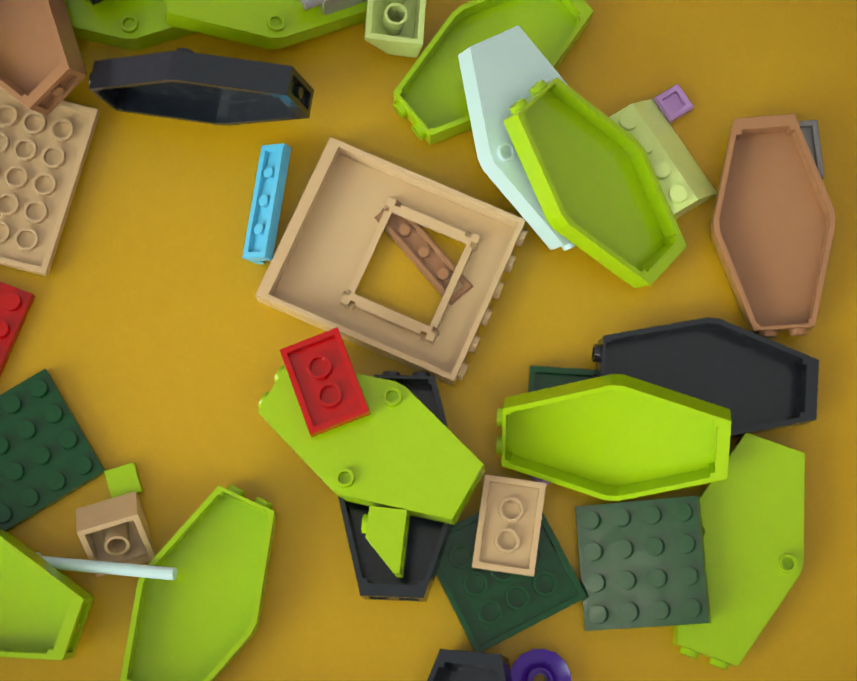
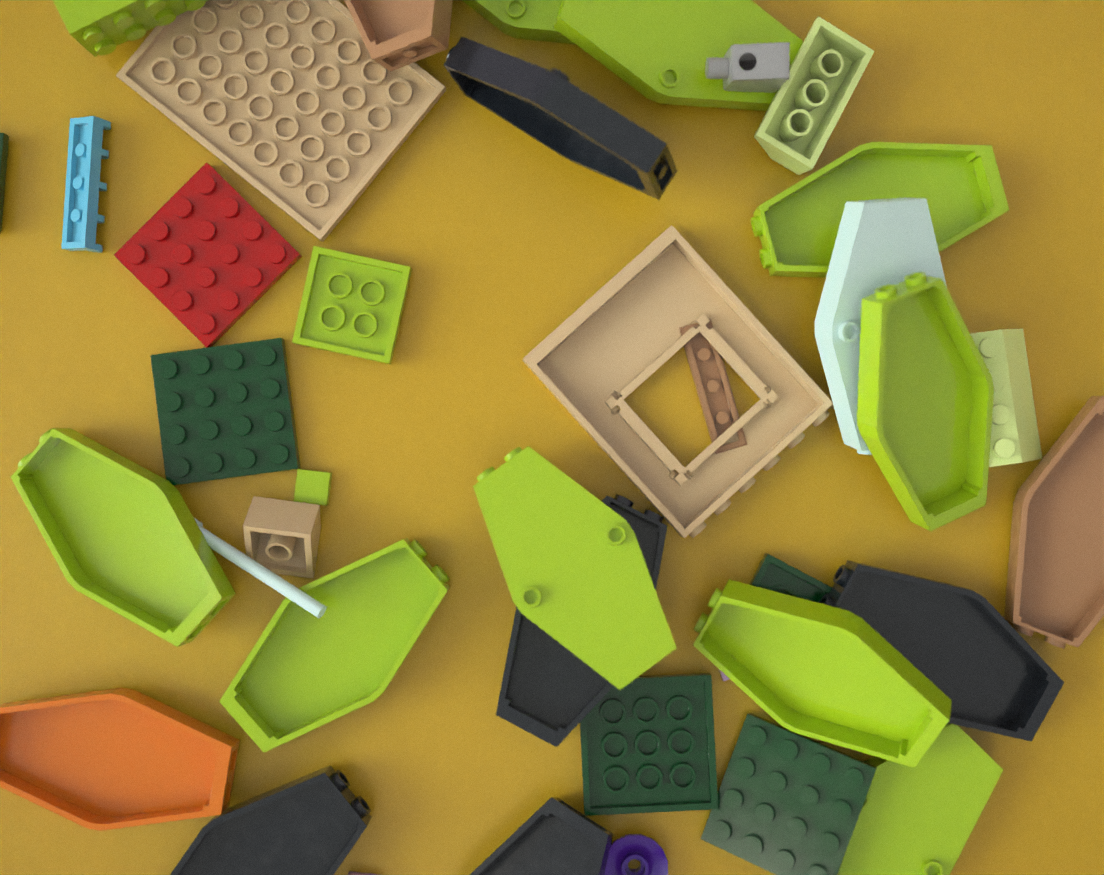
camera: 25 degrees right, 10 degrees up
medium azure hinge [242,143,291,265] -> none
red plate [280,327,371,437] -> none
lime slope [361,506,410,578] -> none
tan plate [471,474,546,577] -> none
lavender tile [653,84,694,124] -> none
none -> lime plate [292,246,412,365]

